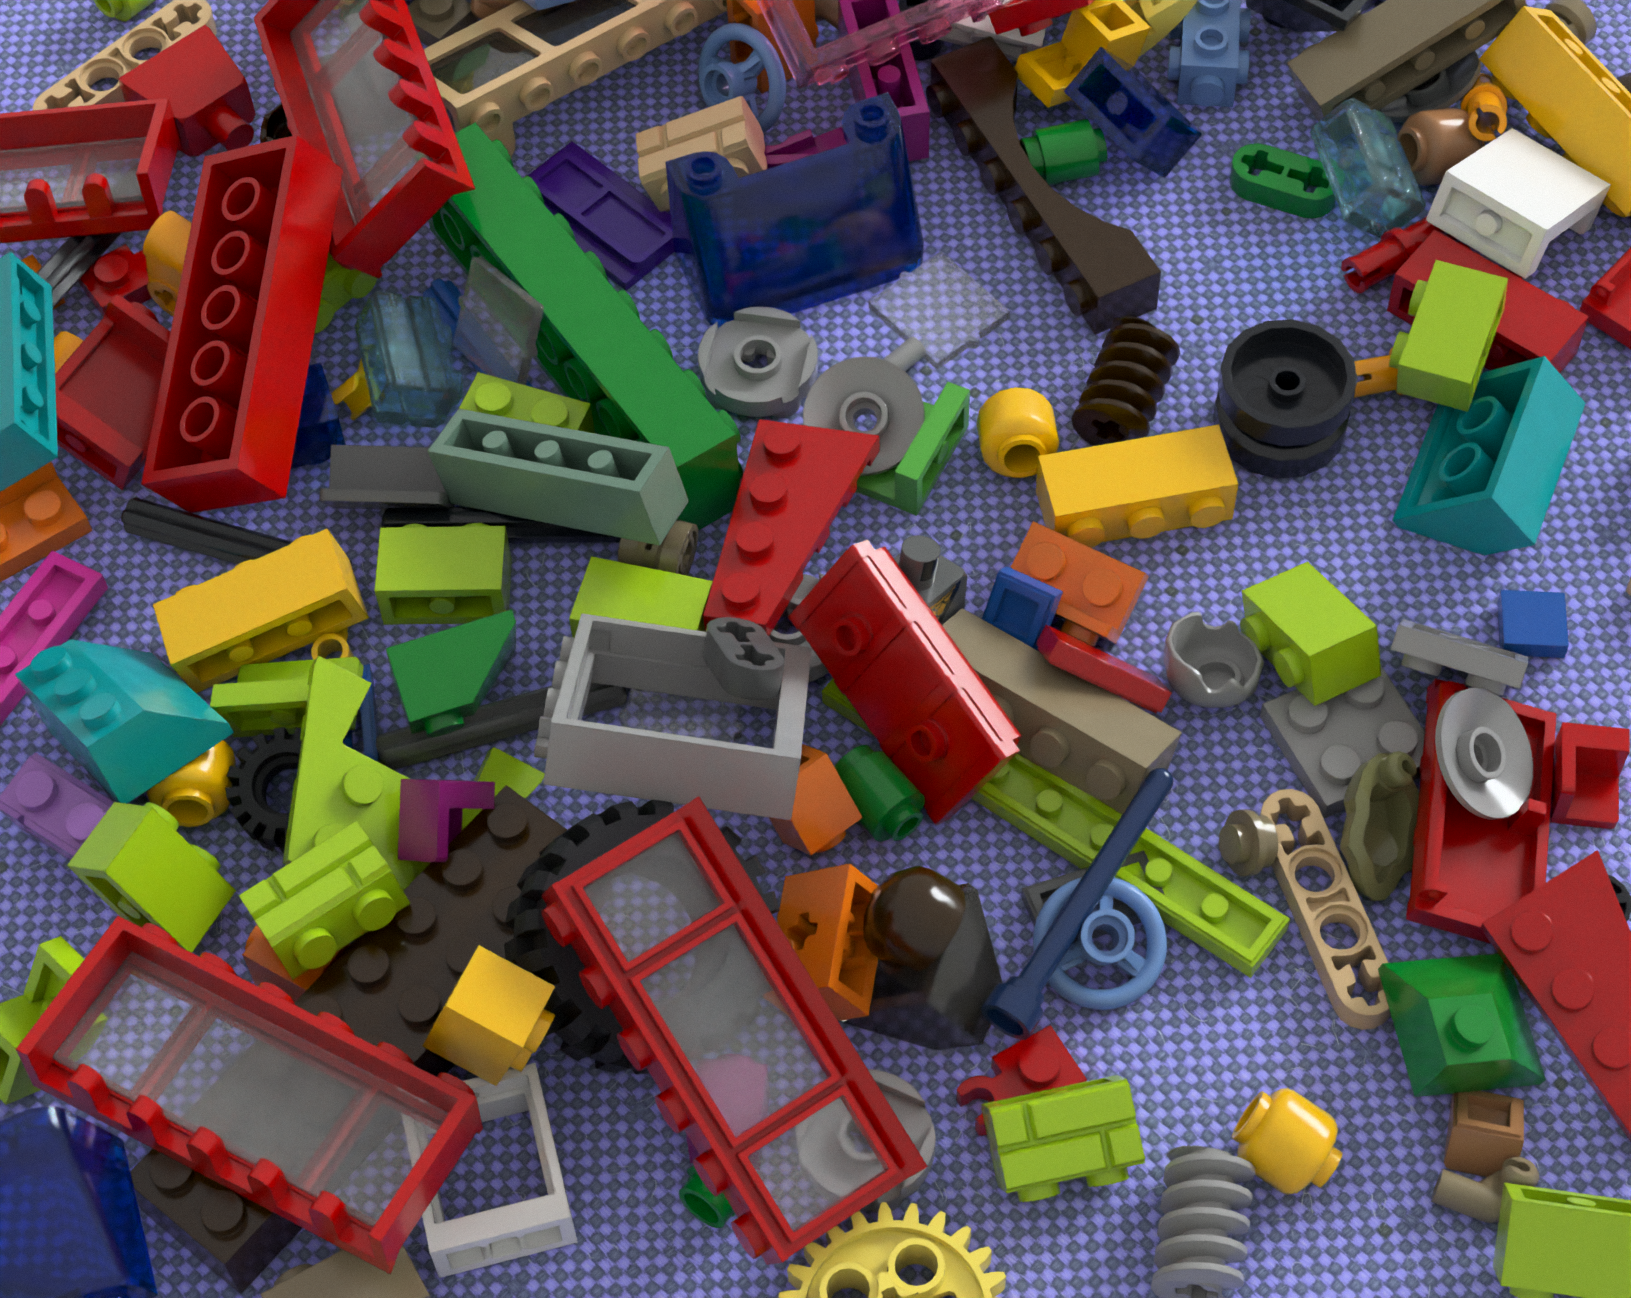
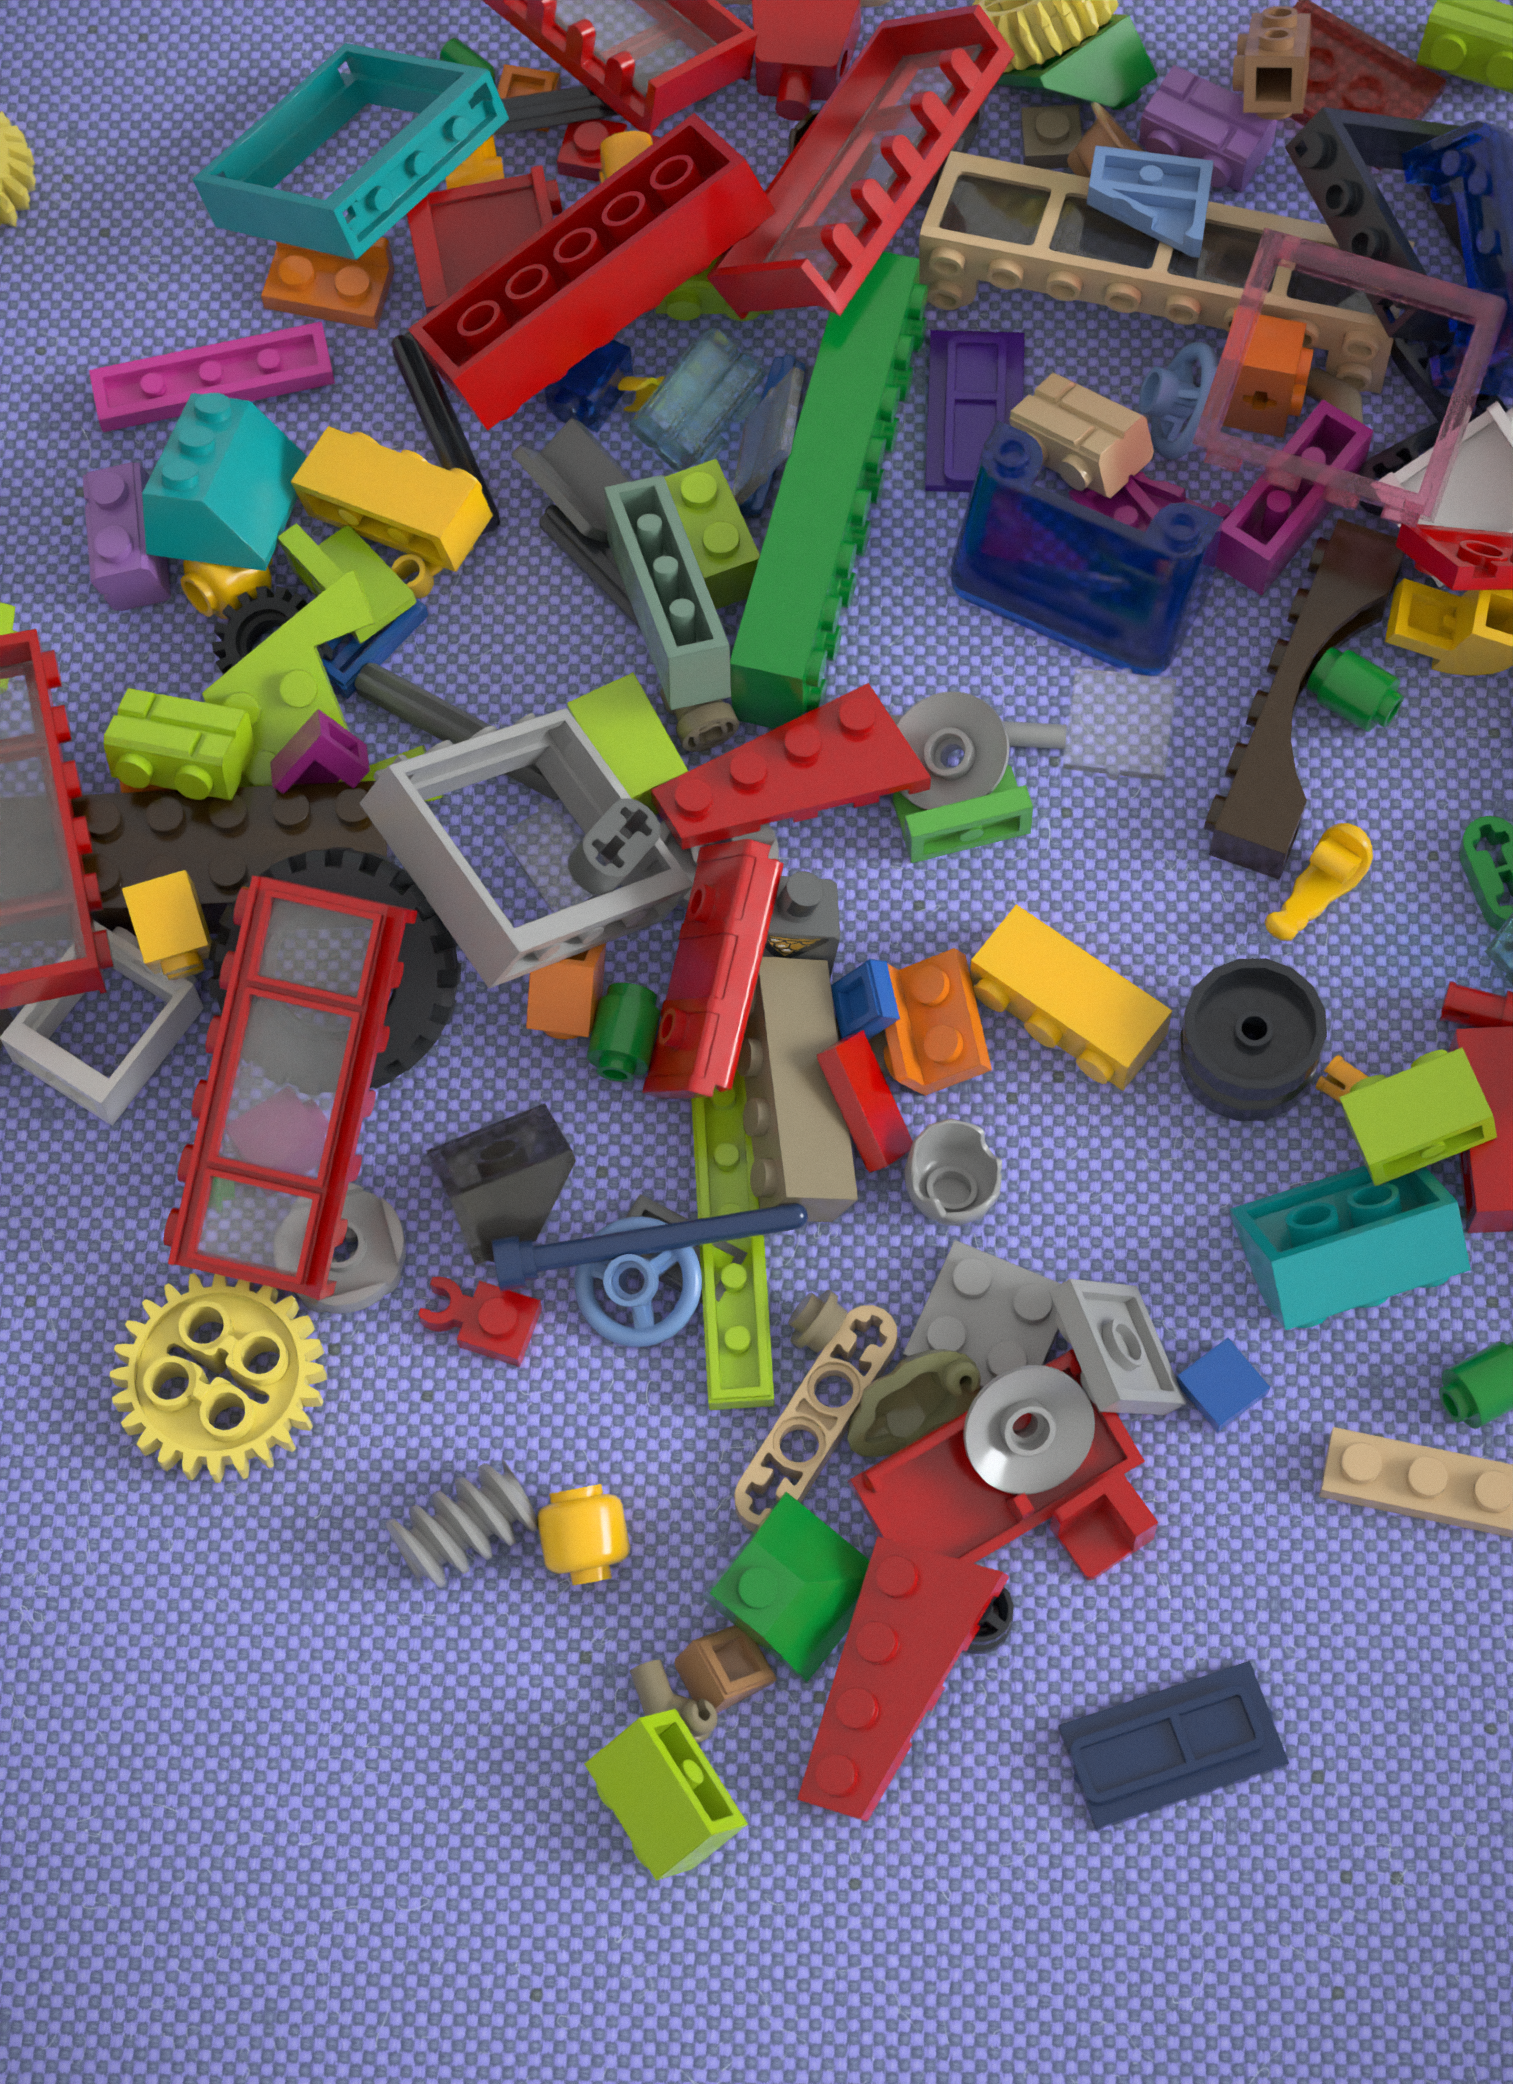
camera: 50 degrees right, 10 degrees up
lime brick [67,802,236,953] -> none
lime brick [374,523,512,625] -> none
green slope [386,609,516,738] -> none
light grey plate [698,307,818,418] -> none
orange brick [762,863,878,1021] -> none
dark brown hair [863,866,966,971] -> none
yellow head [976,387,1060,478] -> none
lime brick [981,1075,1145,1202] -> none
clear blue brick [1064,47,1202,178] -> none
dark brown piece [1071,316,1181,446] -> none
lime brick [1240,561,1382,706] -> none
none -> yellow piece [1264,823,1373,941]

